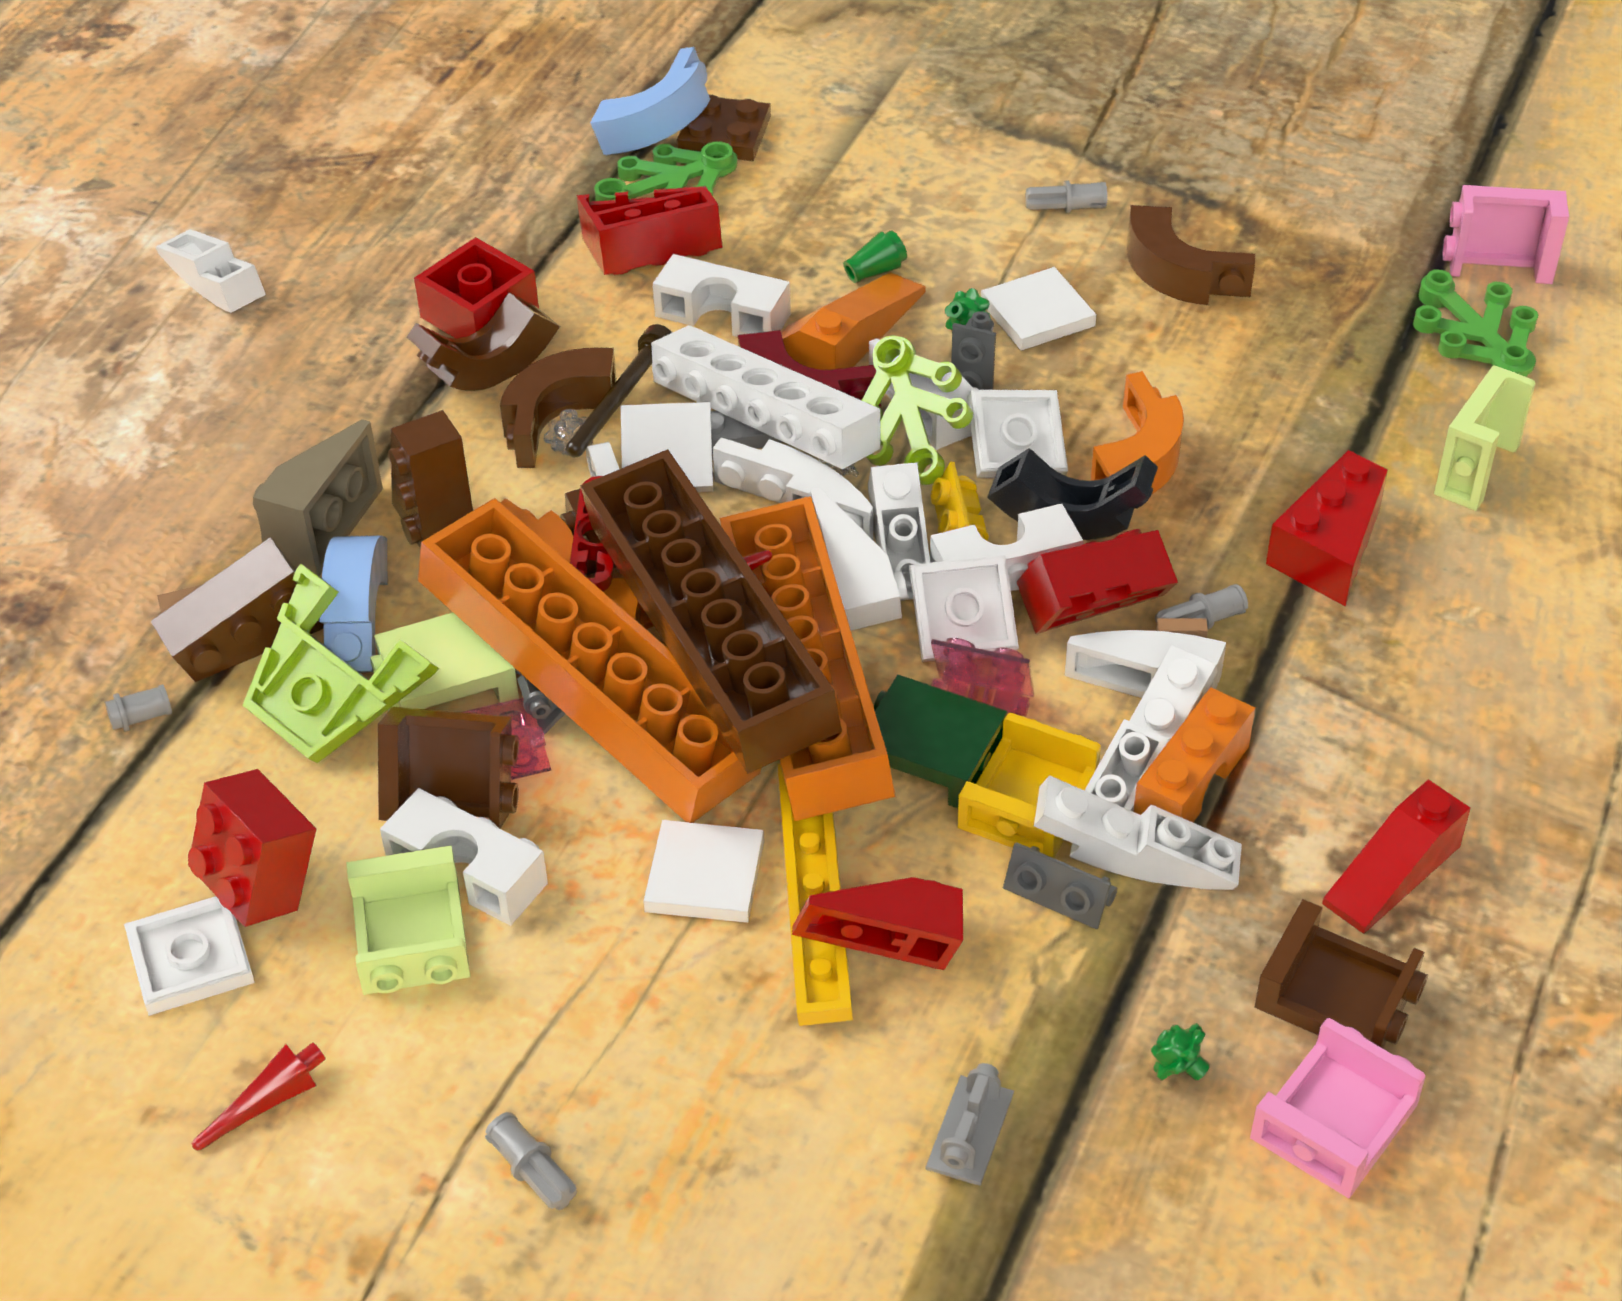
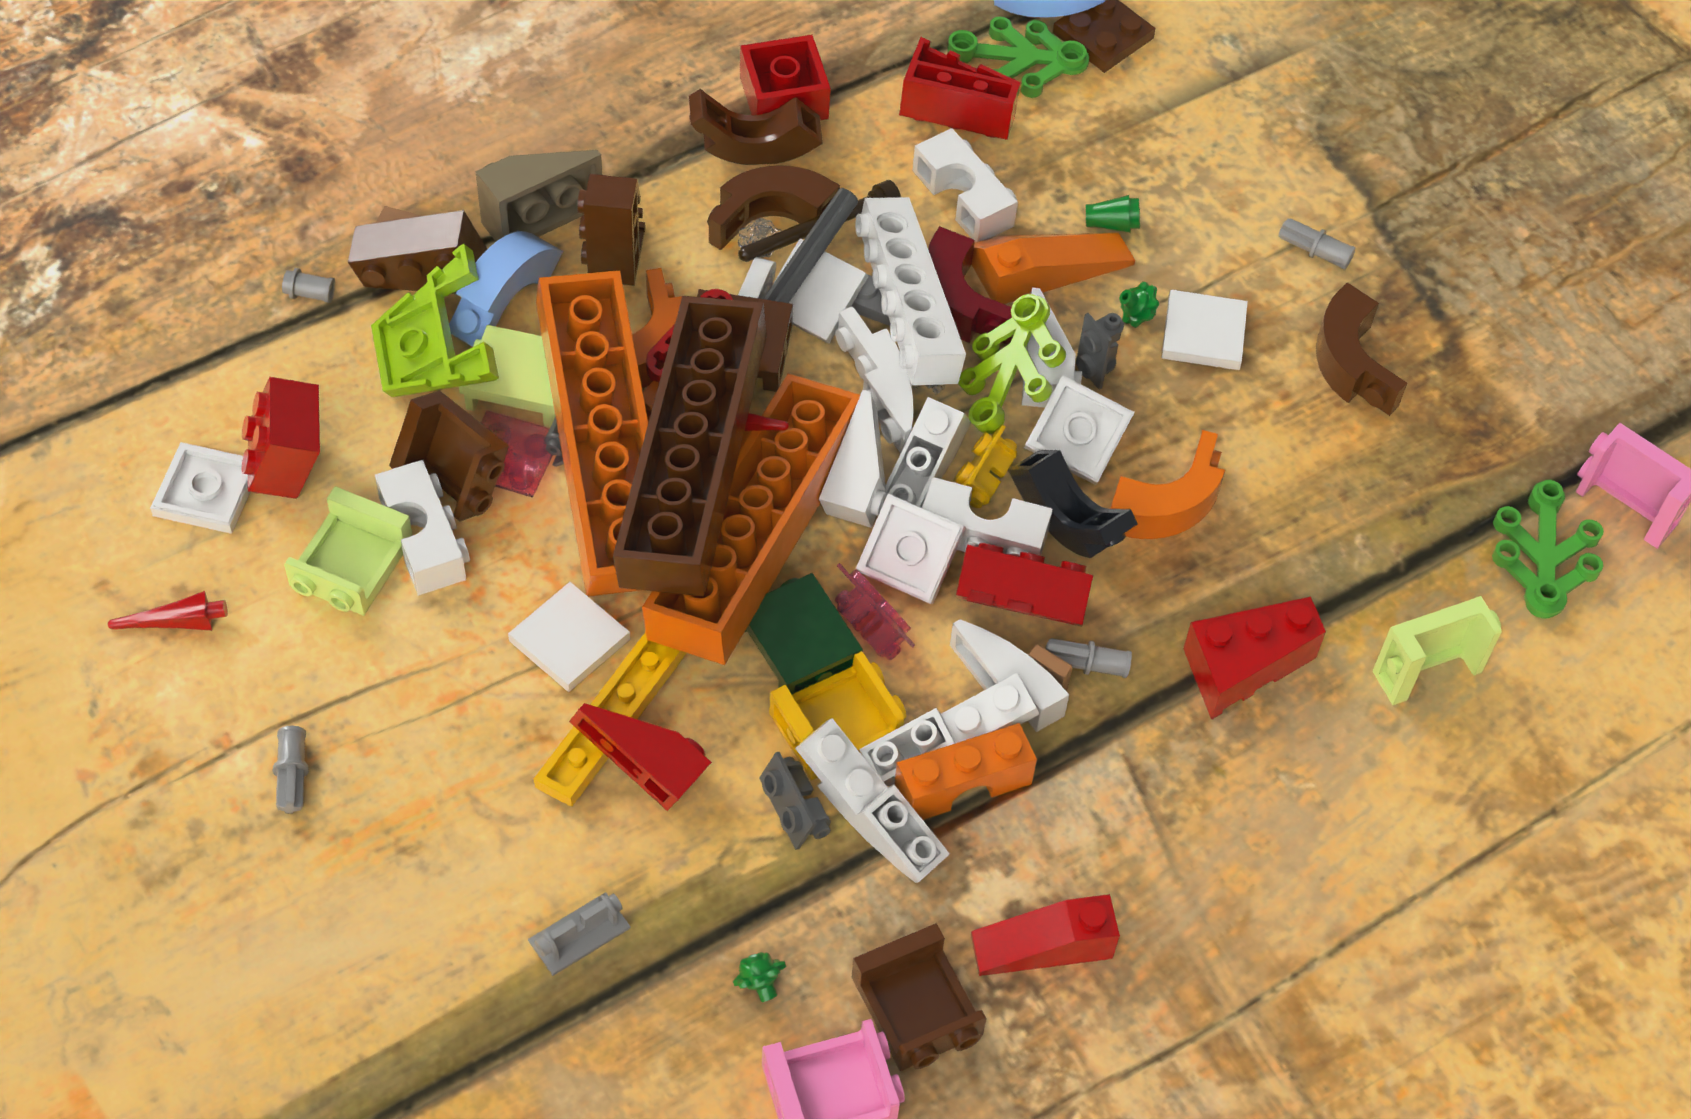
camera: 30 degrees right, 10 degrees up
none -> dark grey axle [764,188,858,303]

